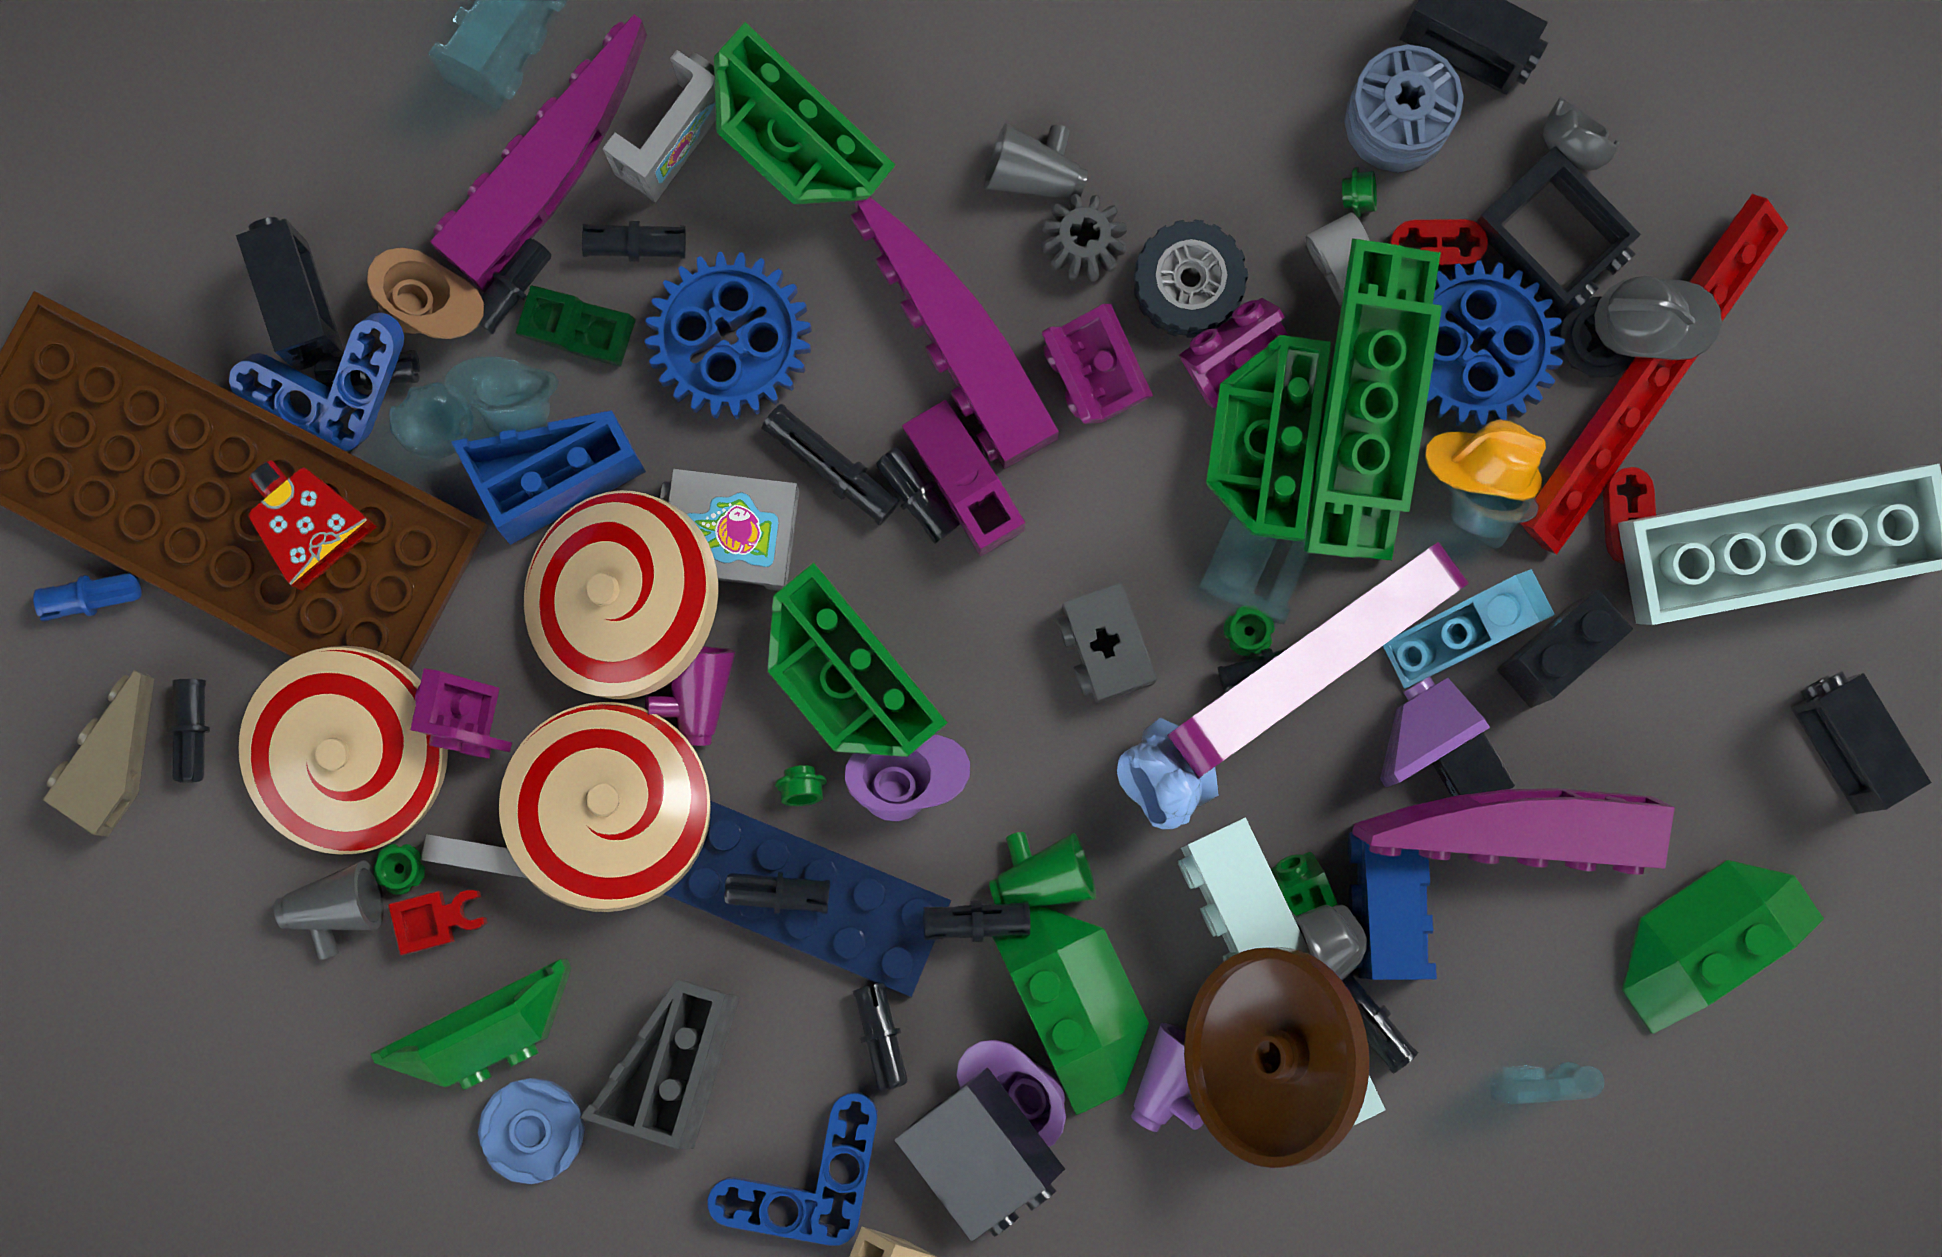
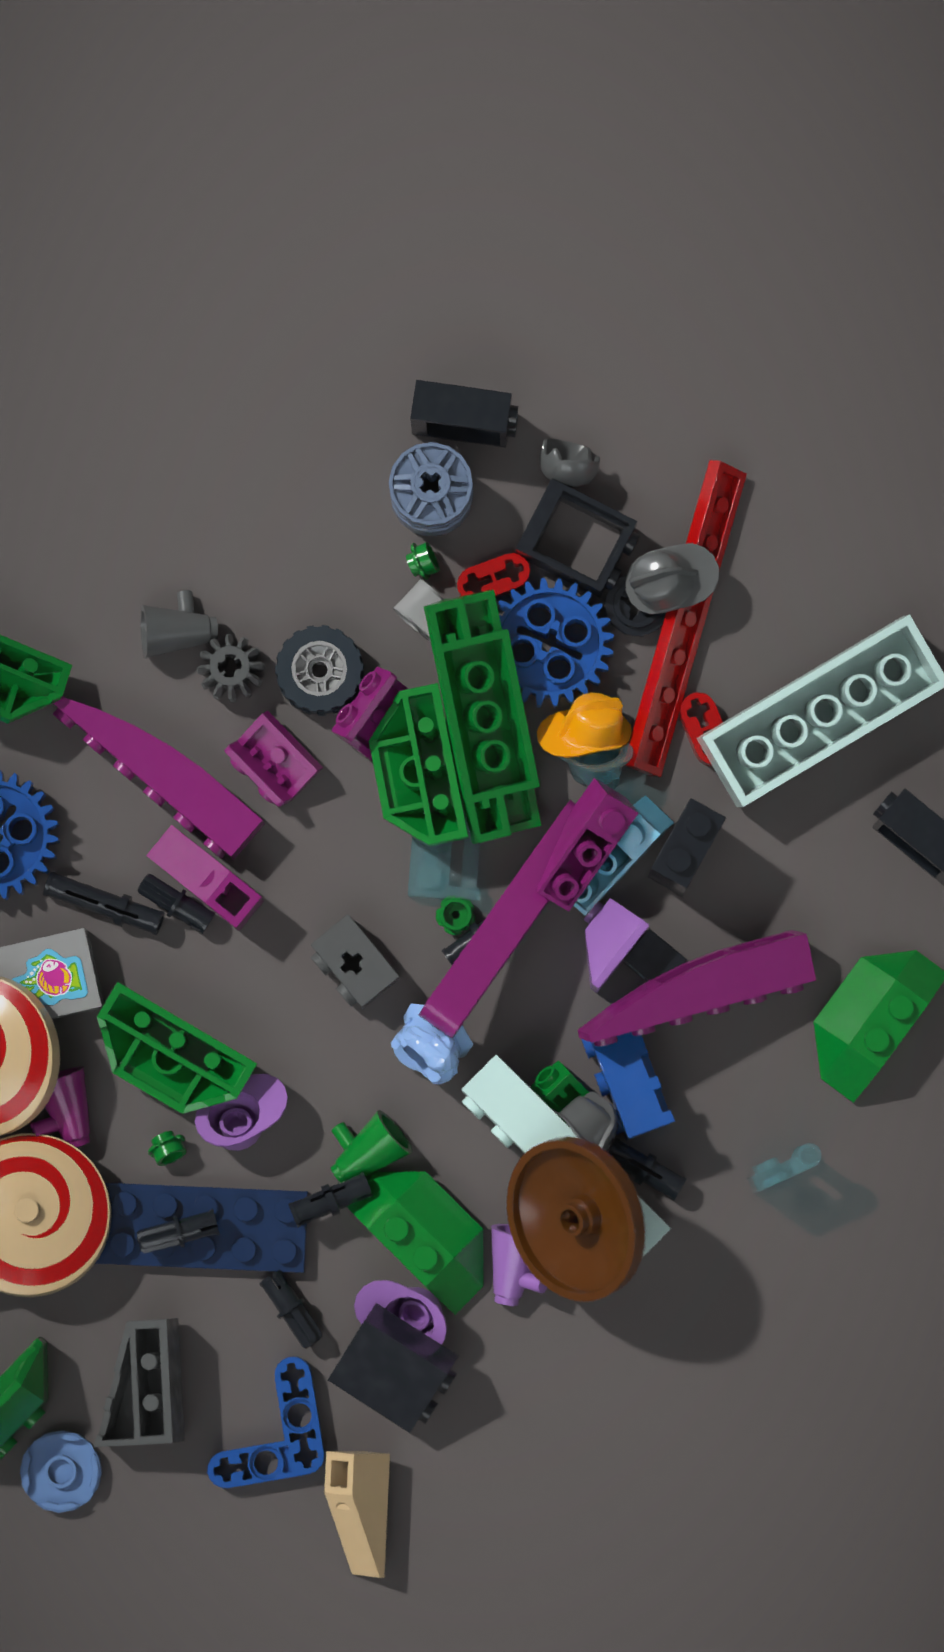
camera: 15 degrees left, 0 degrees up
none -> magenta slope [536,778,639,912]

